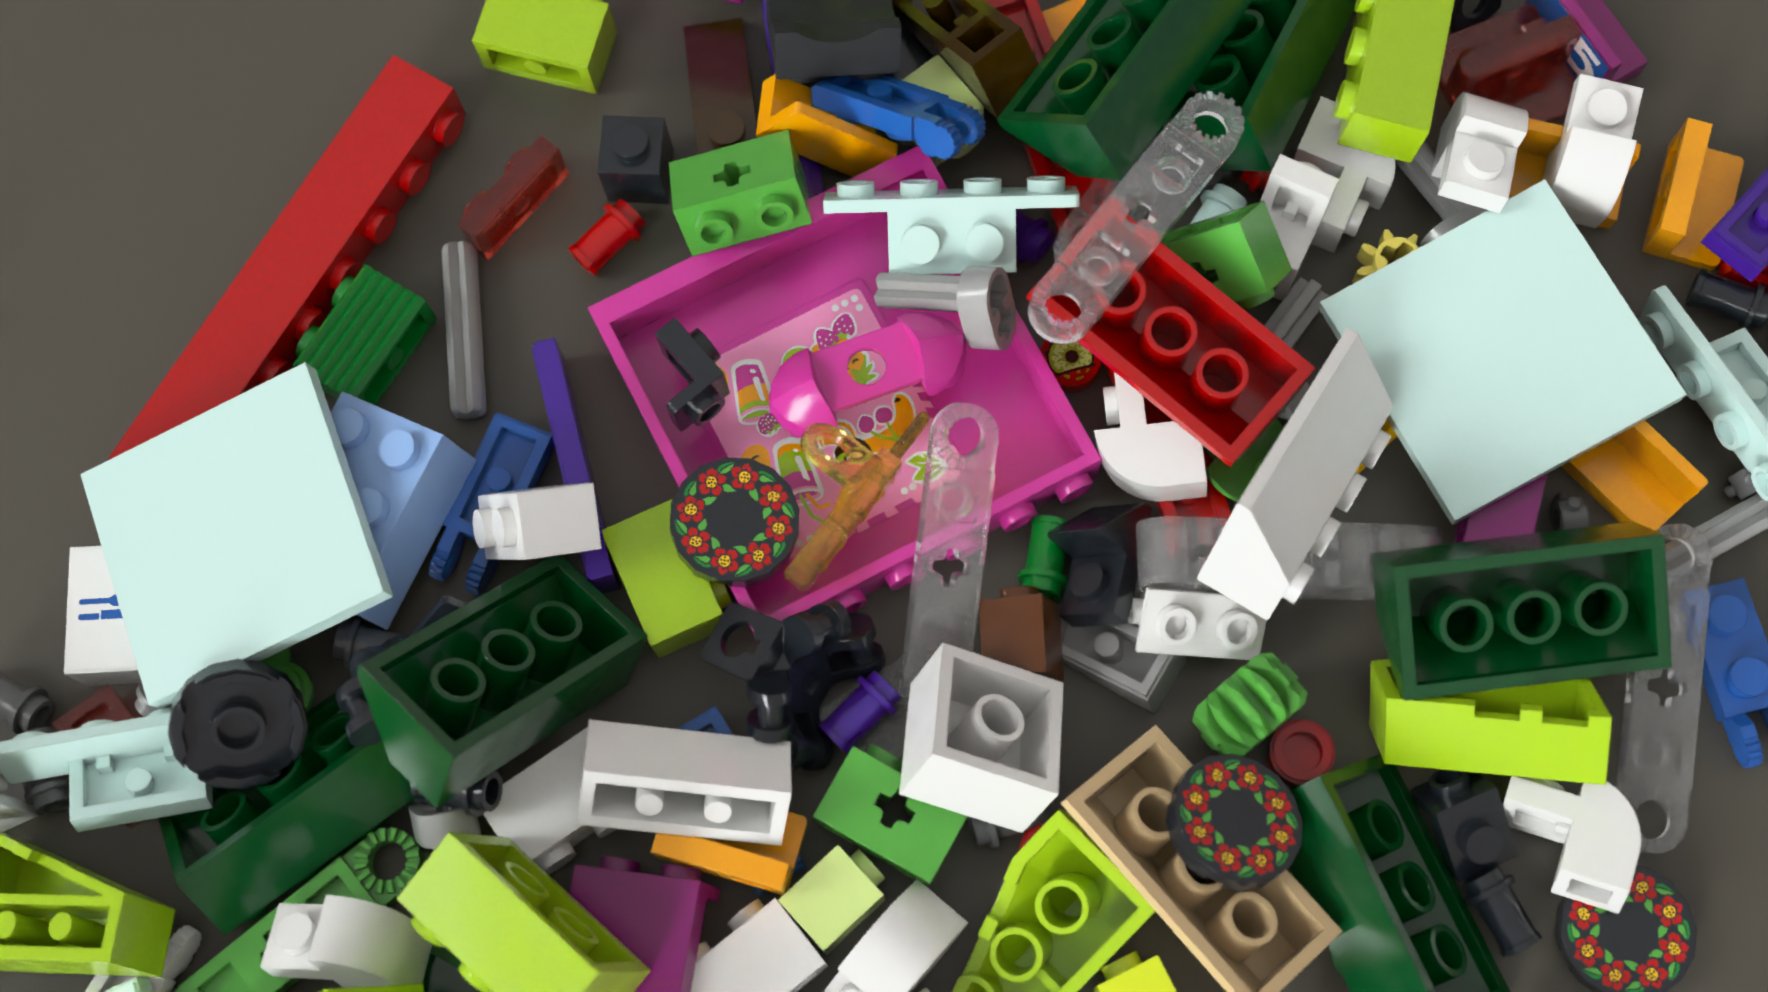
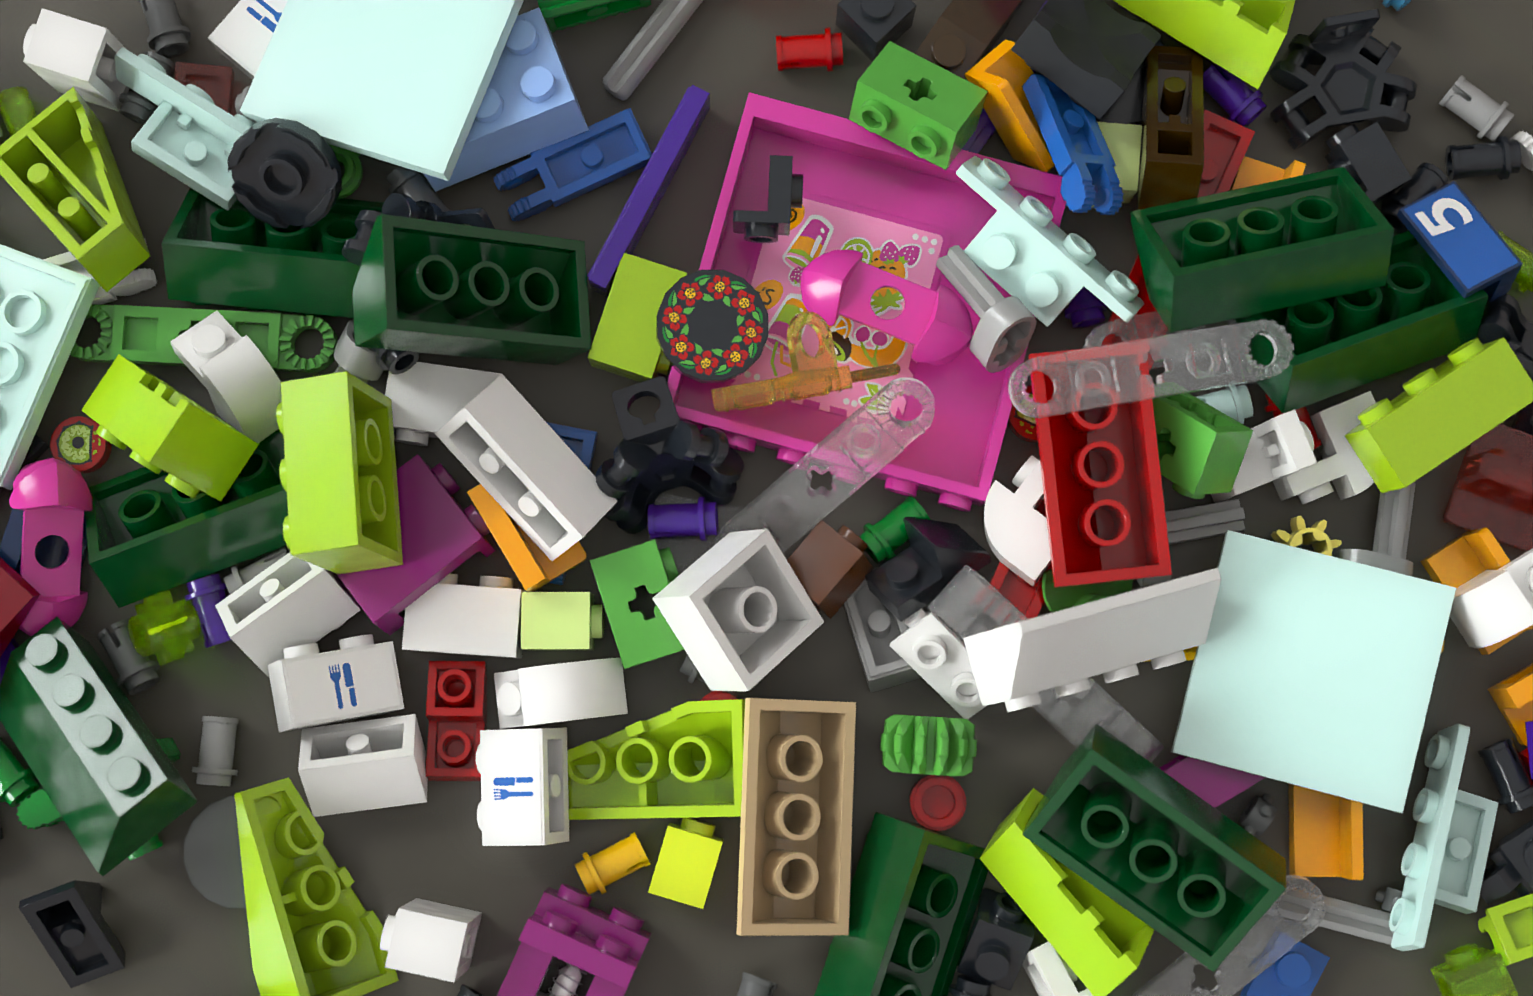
camera: 35 degrees right, 10 degrees up
white brick [472,483,602,560] -> none
tile [1166,754,1303,892] -> none
white brick [1431,92,1529,213] -> none

